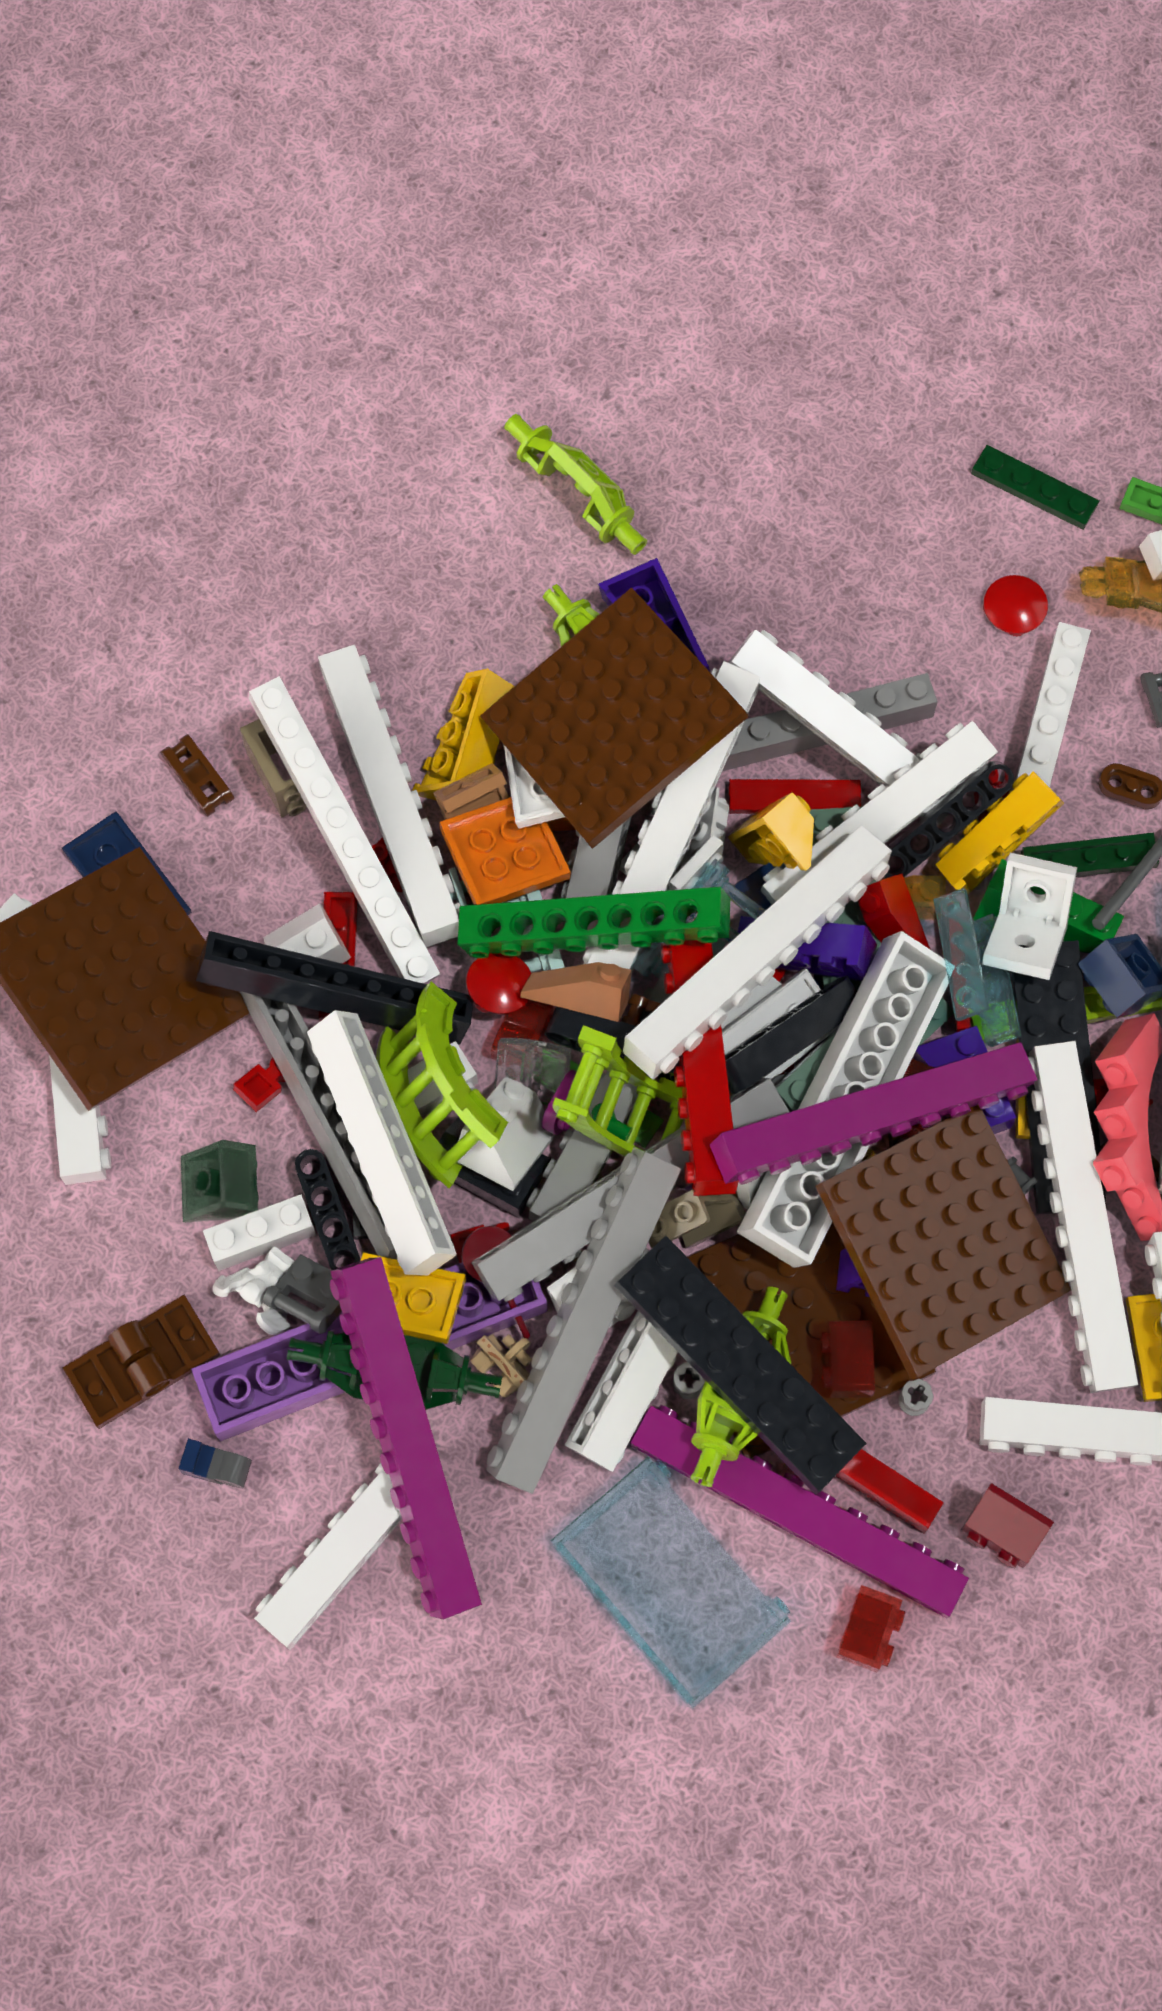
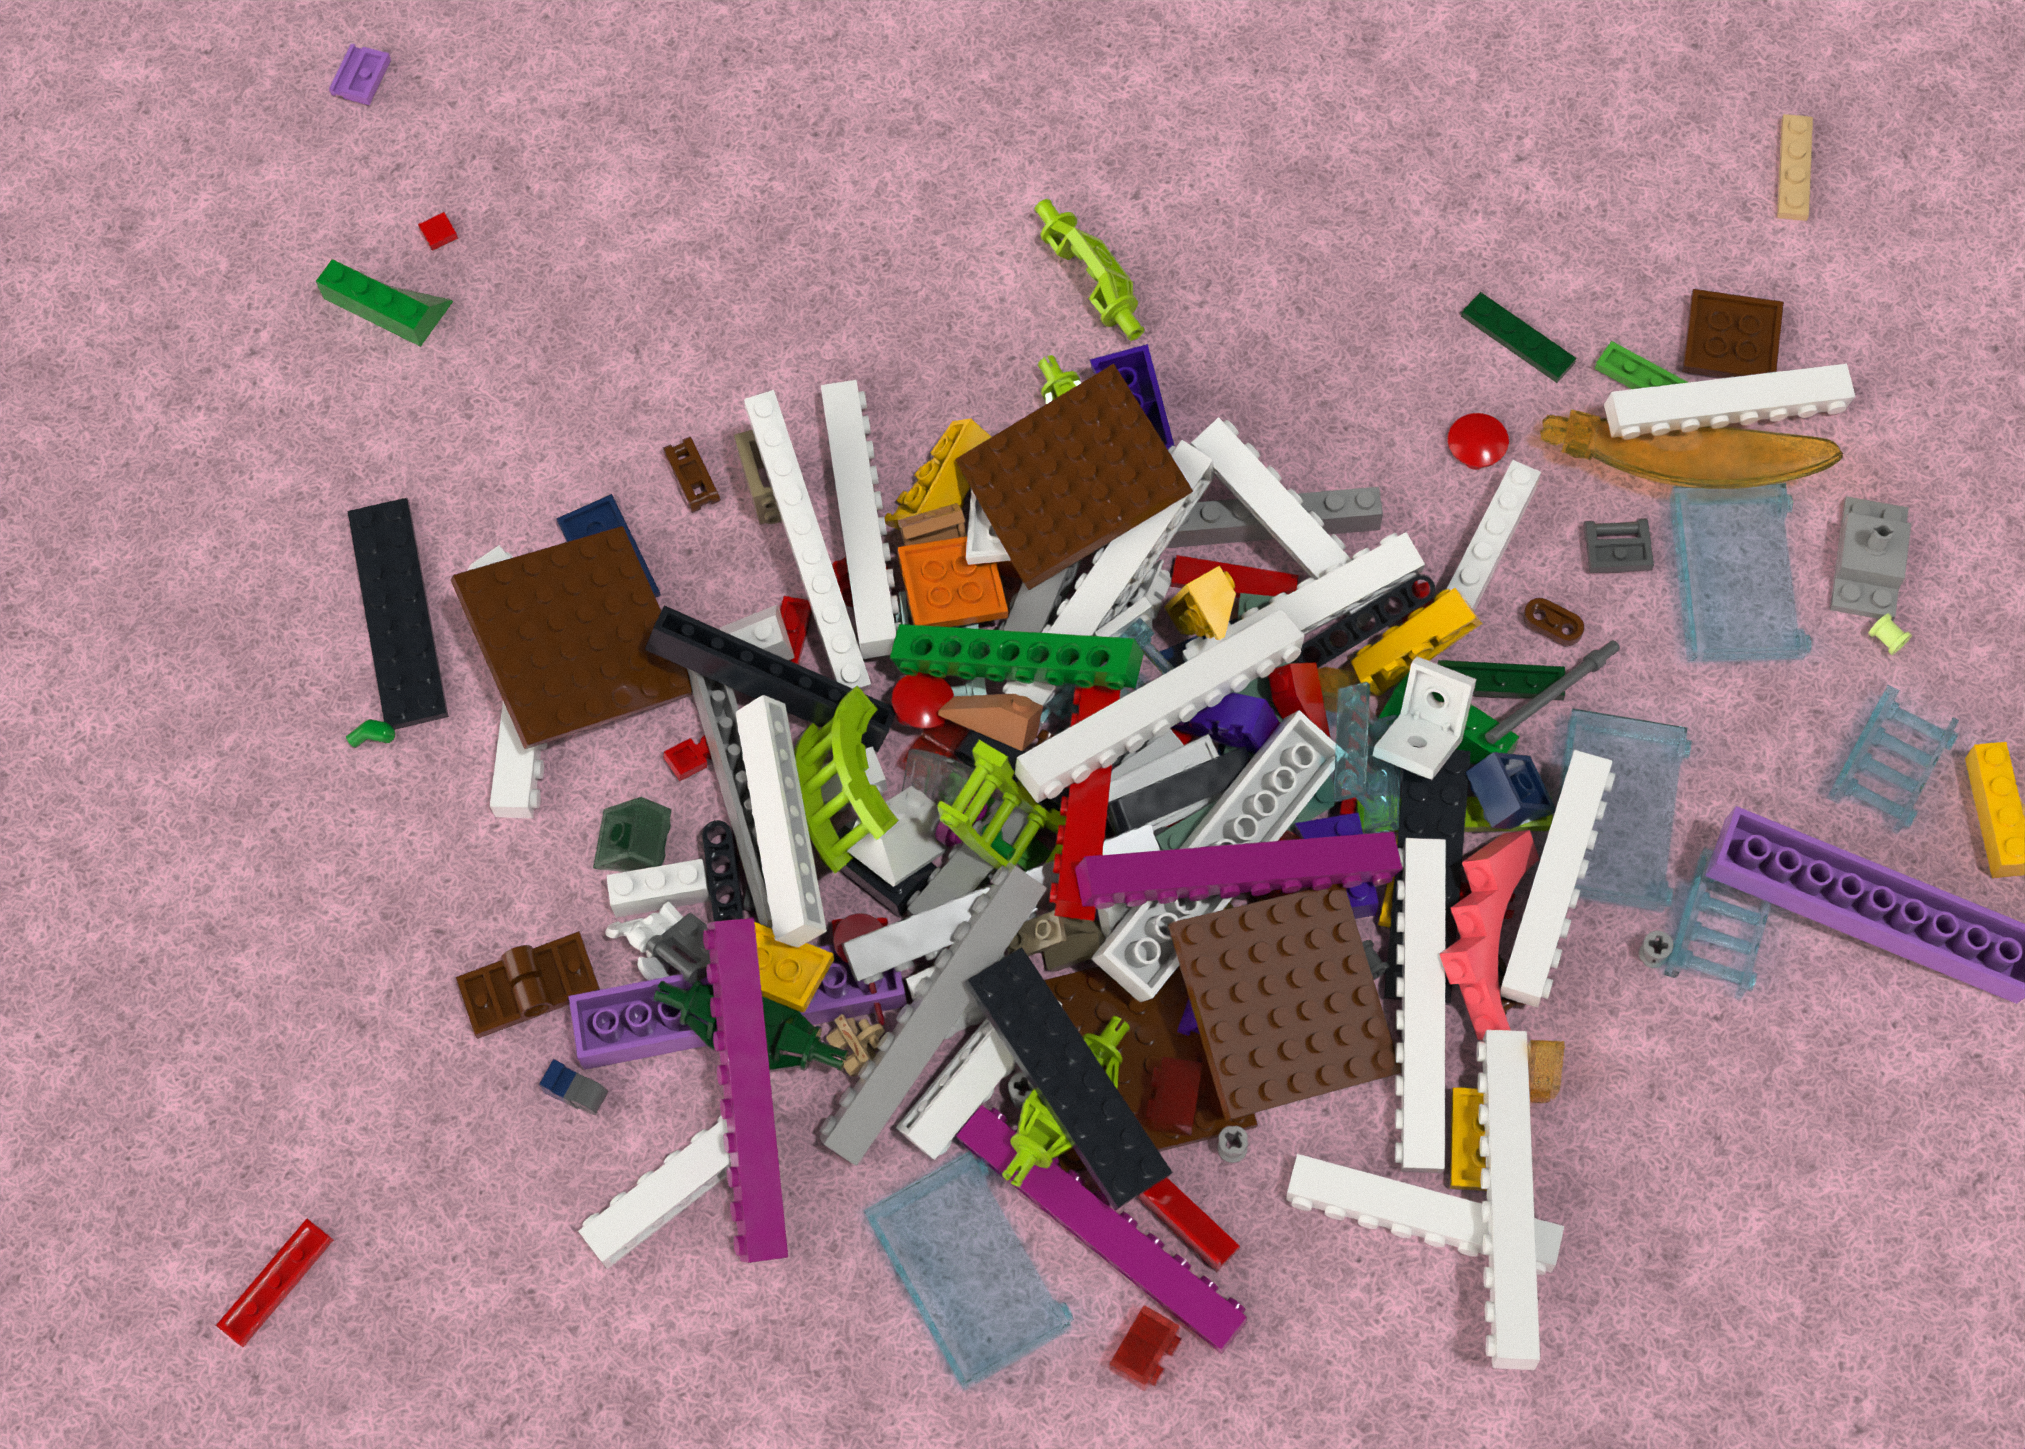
camera: 15 degrees right, 5 degrees down
dark red slope [961,1483,1054,1569] -> none

